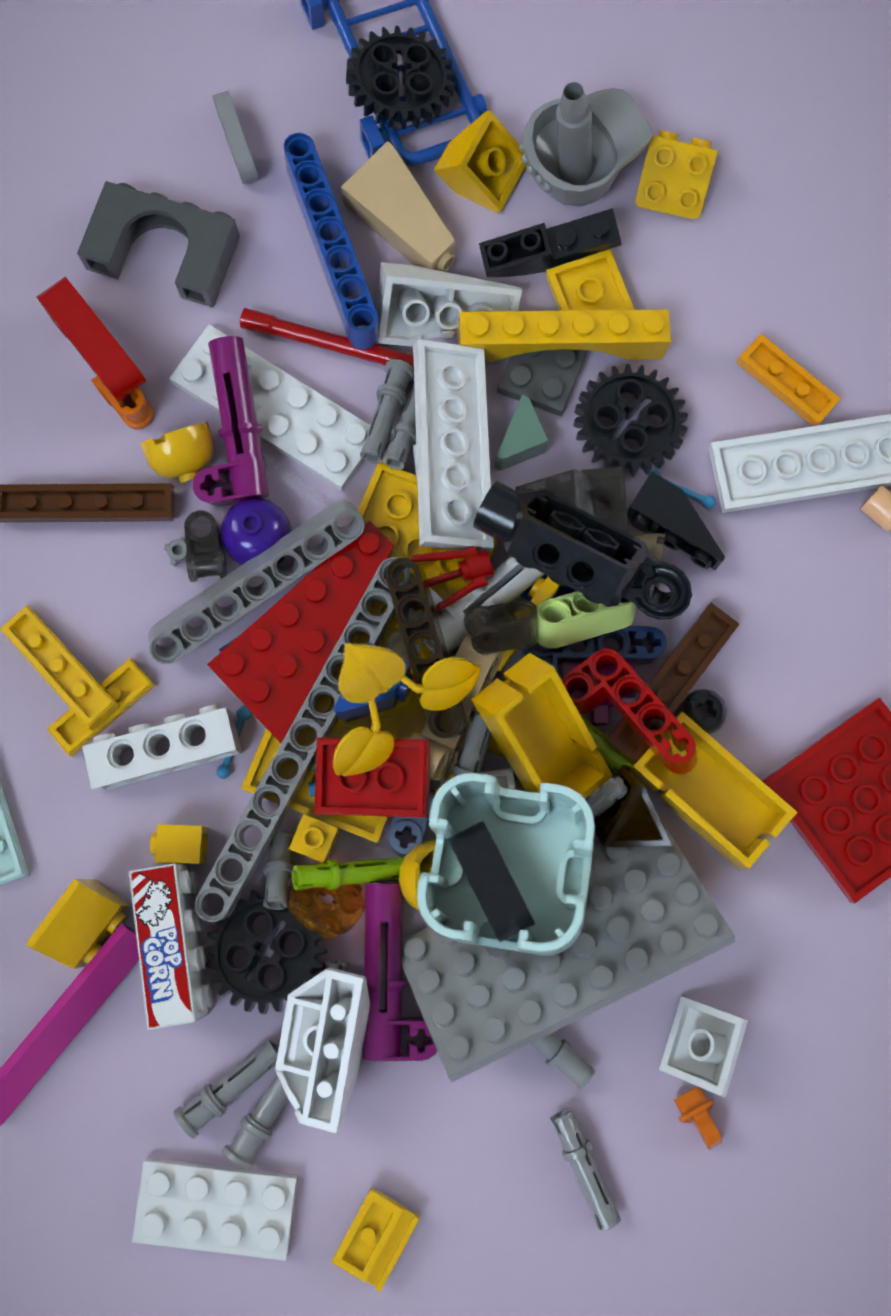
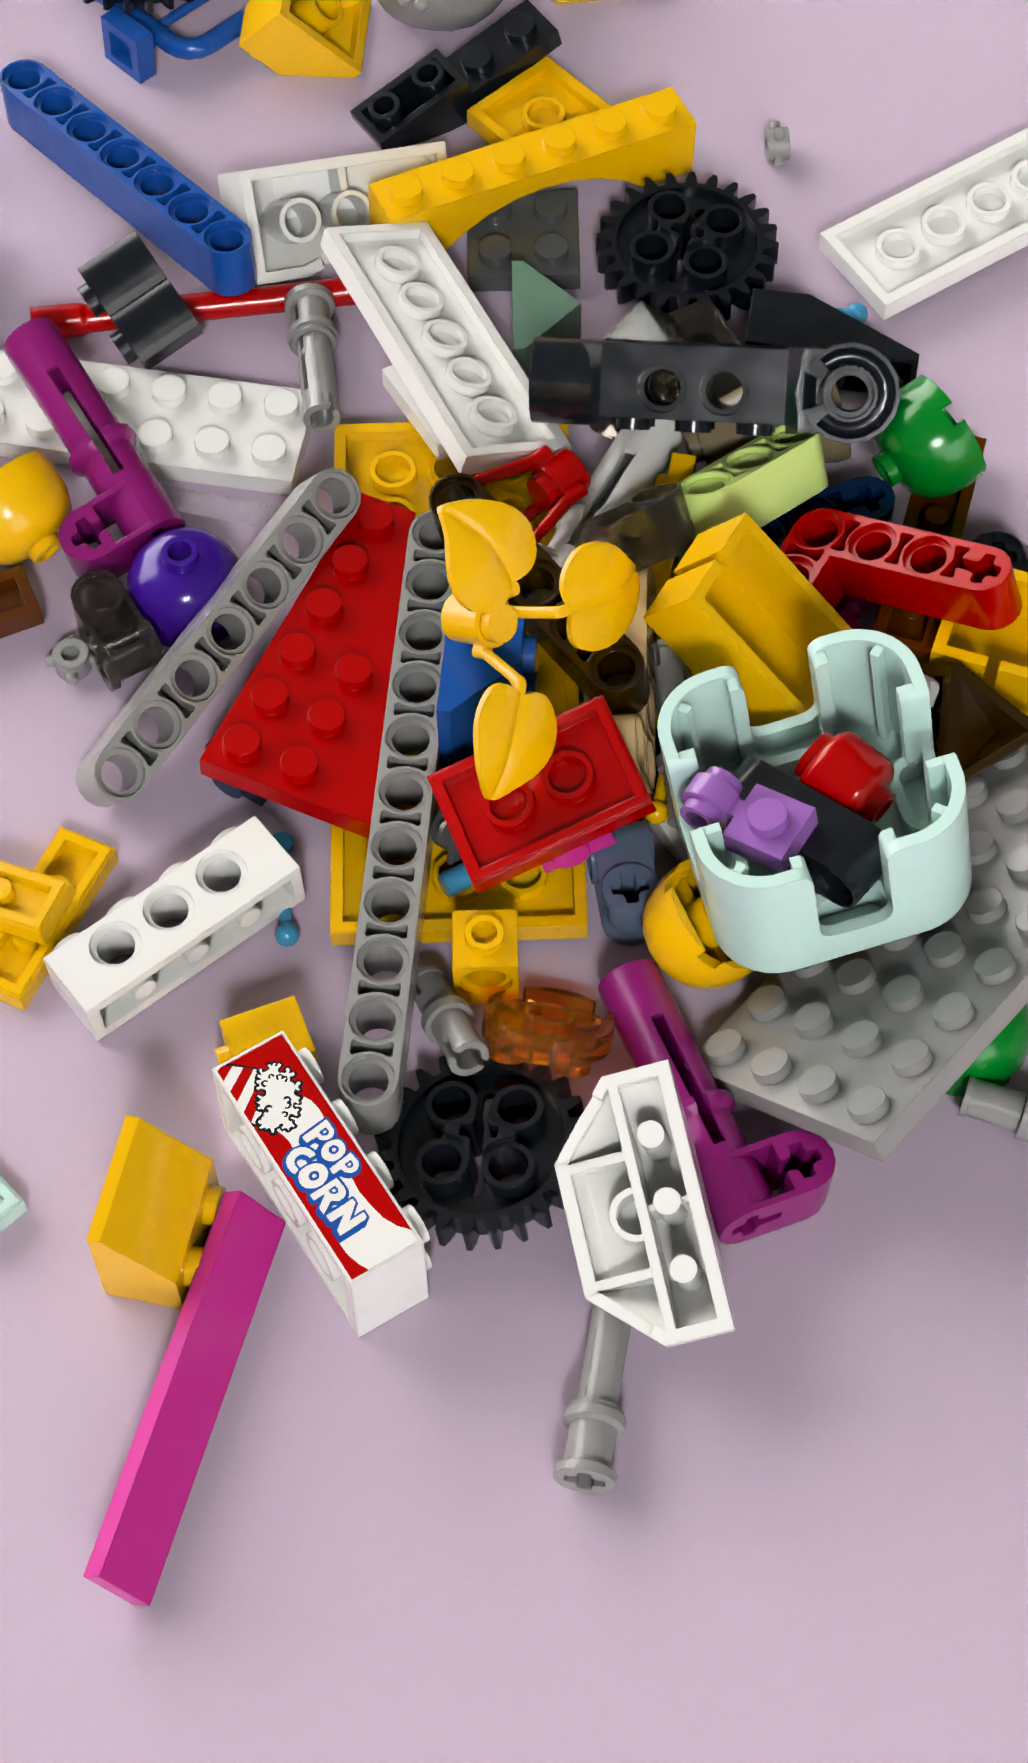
camera: 20 degrees left, 20 degrees down
white plate [131,1158,298,1261] -> none
light grey pin [173,1040,278,1139] -> none
lime pin [292,856,404,890] -> none
yellow plate [331,1186,420,1292] -> none
tan slope [341,141,455,272] -> none
light grey pin [383,386,416,470] -> none
light orange plate [736,333,841,426] -> none
none -> black brick [77,230,203,369]
none -> medium lavender plate [680,766,818,873]
none -> light grey piece [764,121,790,168]
none -> red head [794,731,896,825]
none -> green cylinder [872,375,986,499]

